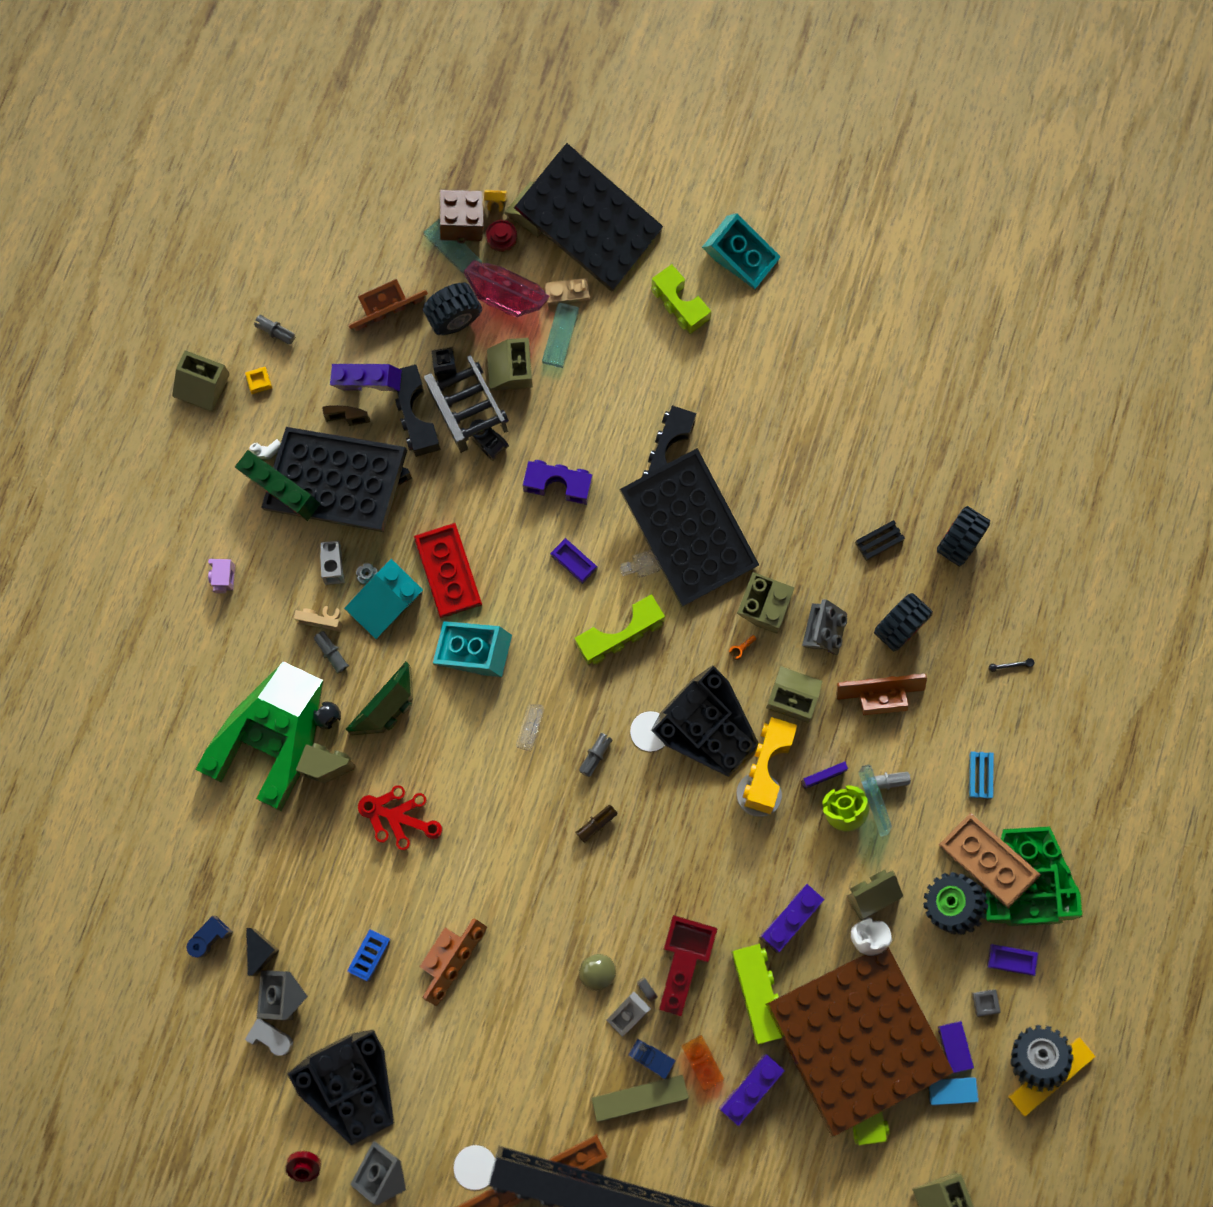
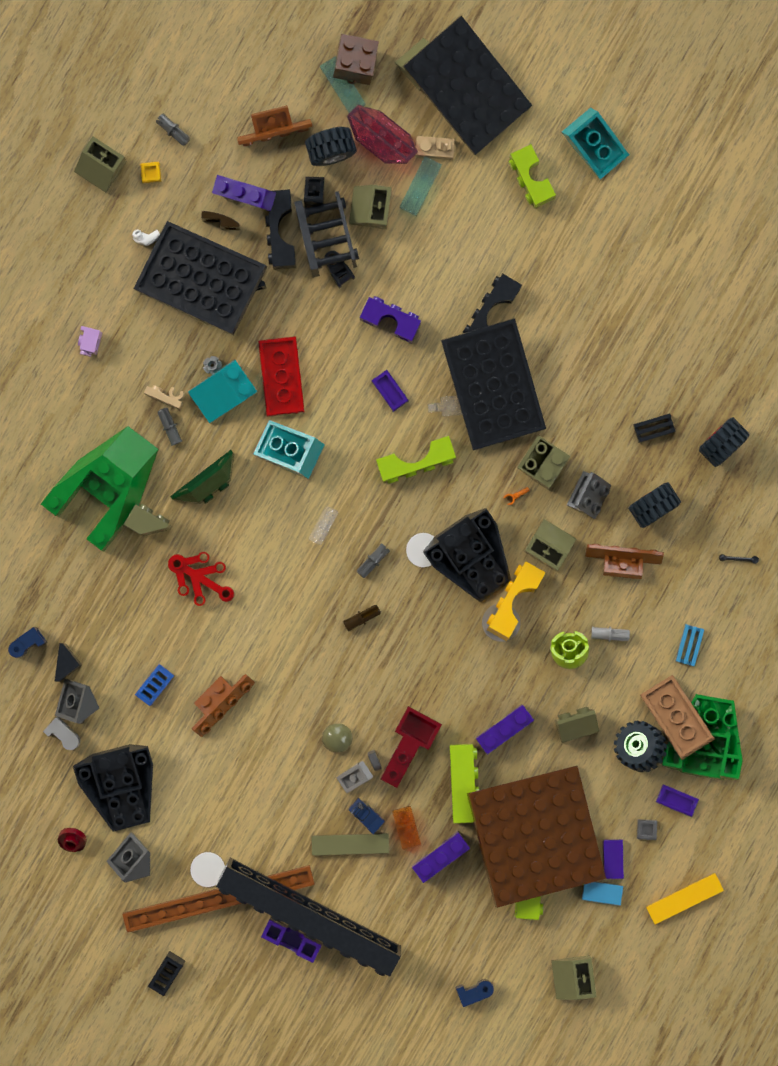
camera: 15 degrees right, 10 degrees up
dark green brick [235,450,321,521] -> none
black piece [313,701,341,730] -> none
light grey leg [320,541,345,585] -> none
yellow tile [484,190,507,211] -> none
dark red plate [486,220,517,252] -> none
dark purple tile [801,761,848,789] -> none
white hair [851,917,892,956] -> none
clear light blue tile [858,764,892,836] -> none
black wheel [1011,1025,1073,1091] -> none

